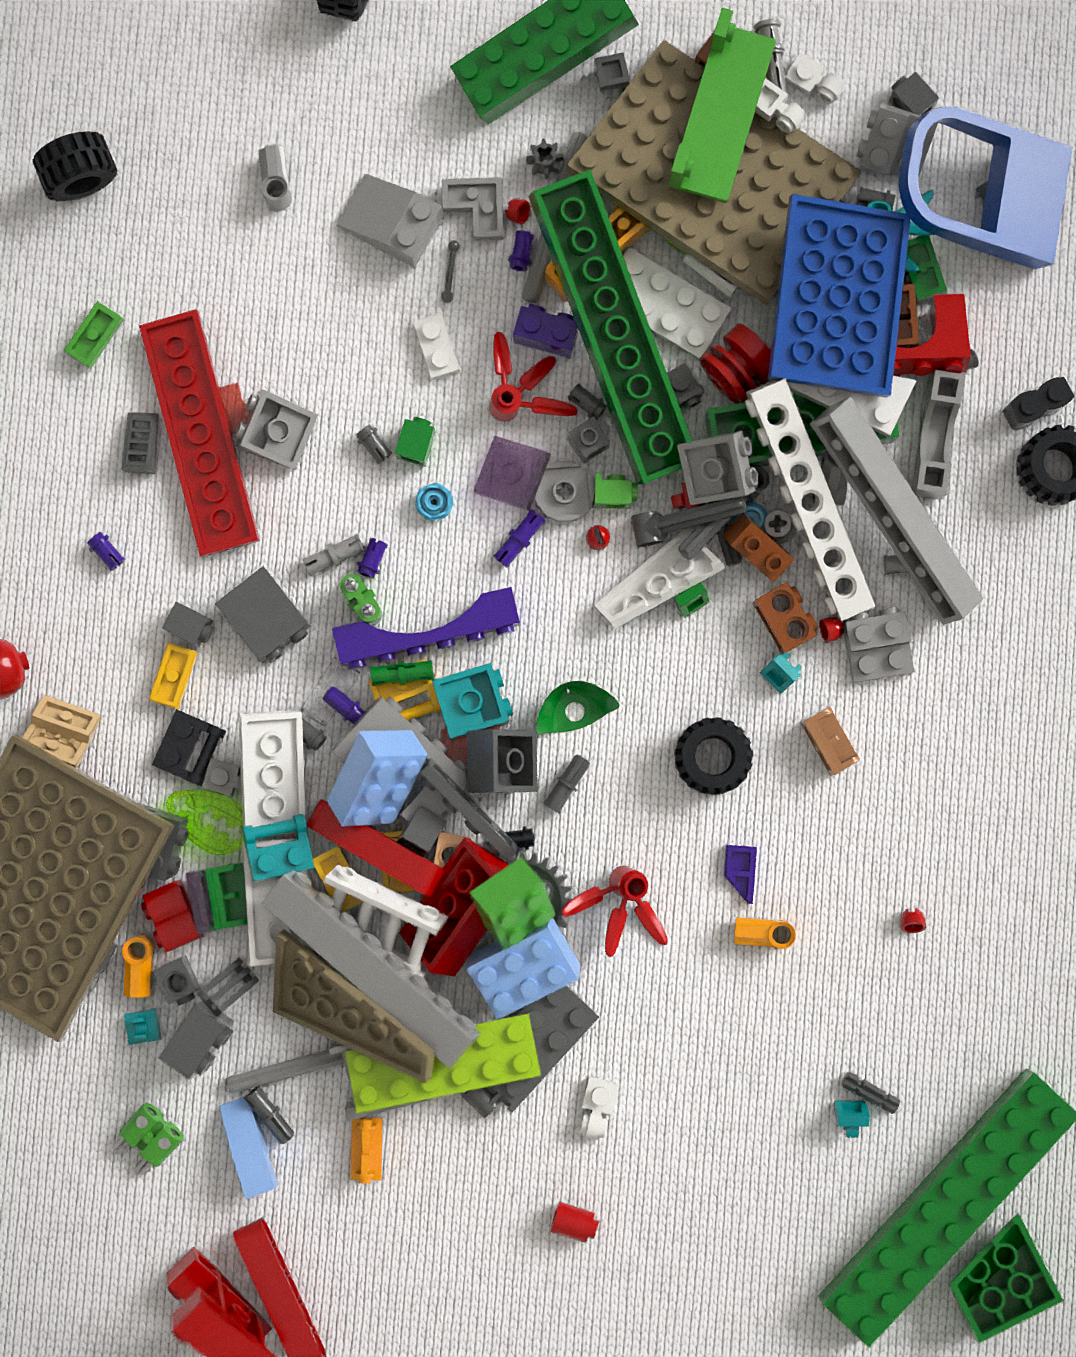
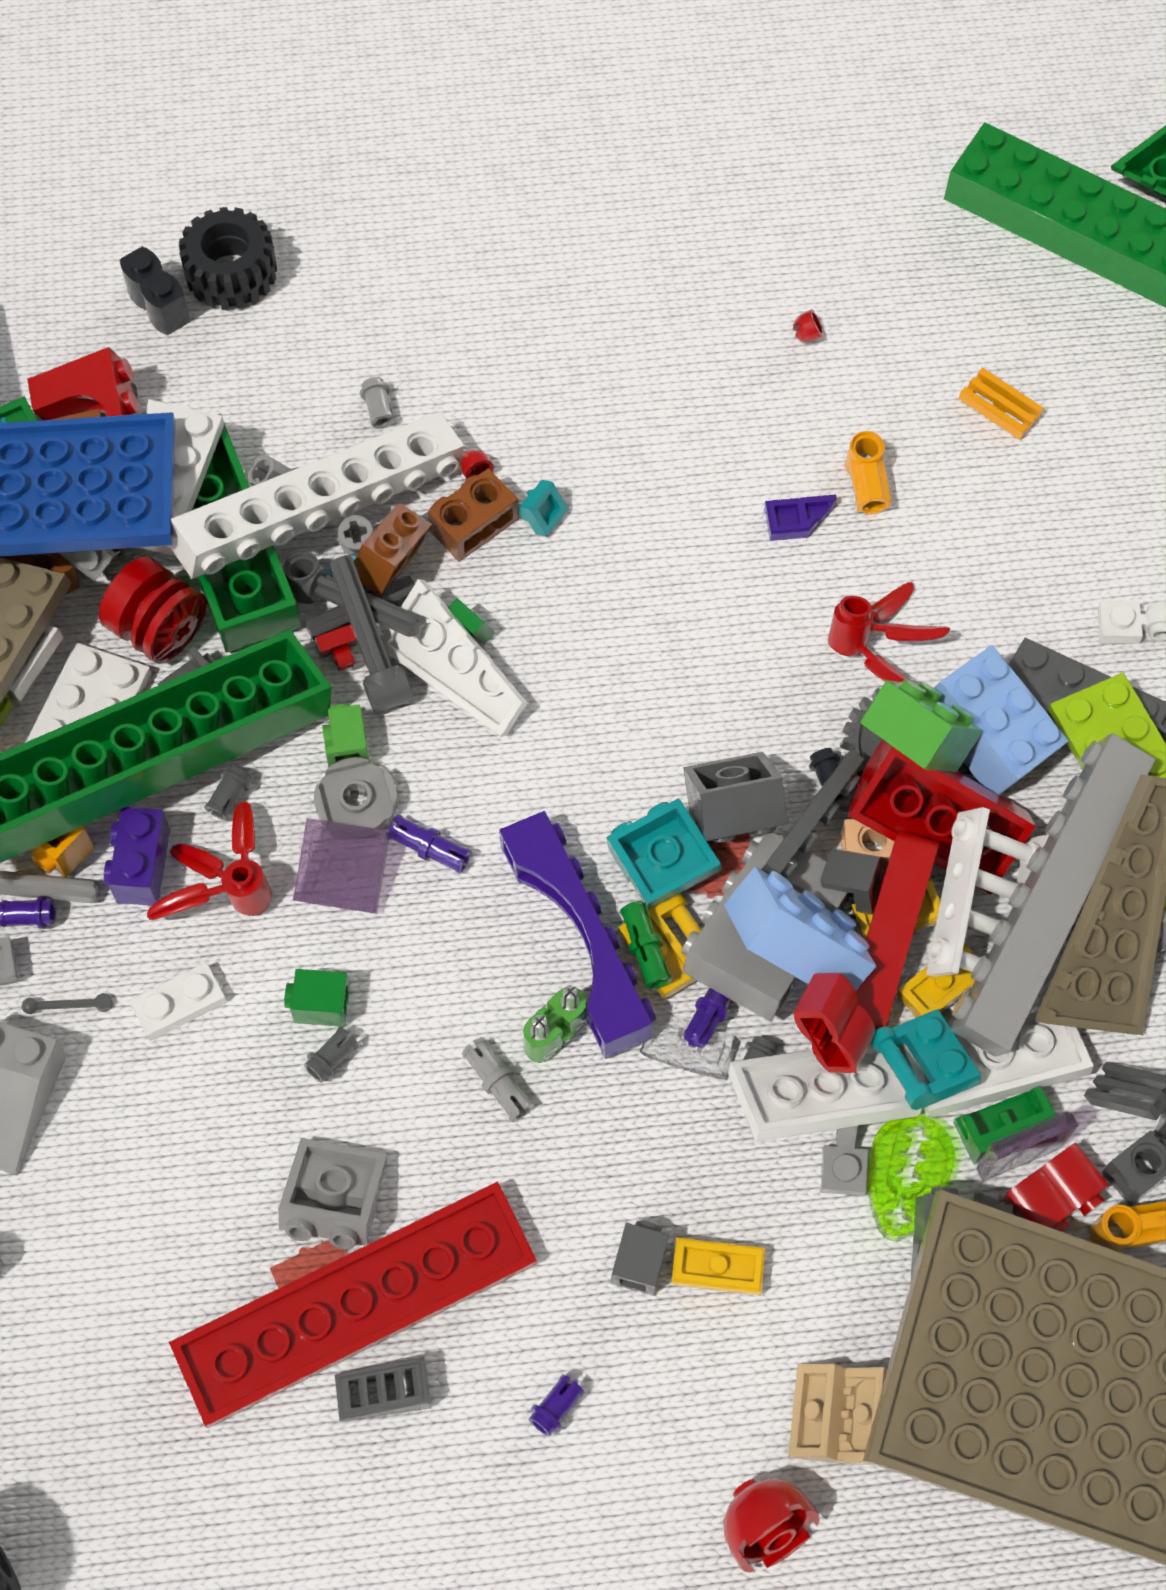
camera: 105 degrees left, 20 degrees down
bright green plate [63,301,124,369] -> none
black plate [152,709,226,787] -> none
dark grey panel [215,566,311,663] -> none
dark purple pin [357,538,388,579] -> none
medium azure plate [415,483,453,521] -> none
green piece [536,681,620,734] -> none
dark grey axle [543,755,590,814] -> none
dark grey brick [567,417,610,464] -> none
red hinge [586,525,610,550] -> none
black tyre [674,717,753,795] -> none
light grey plate [677,431,758,505] -> none
medium nougat hinge [800,707,860,776] -> none
light grey brick [810,396,983,625] -> none
teal tile [834,1100,870,1138] -> none
dark grey axle [841,1072,900,1114] -> none
light grey plate [843,607,914,683] -> none
light grey arch [911,370,965,500] -> none
none -> red brick [794,973,875,1073]
none -> light orange tile [959,367,1044,440]

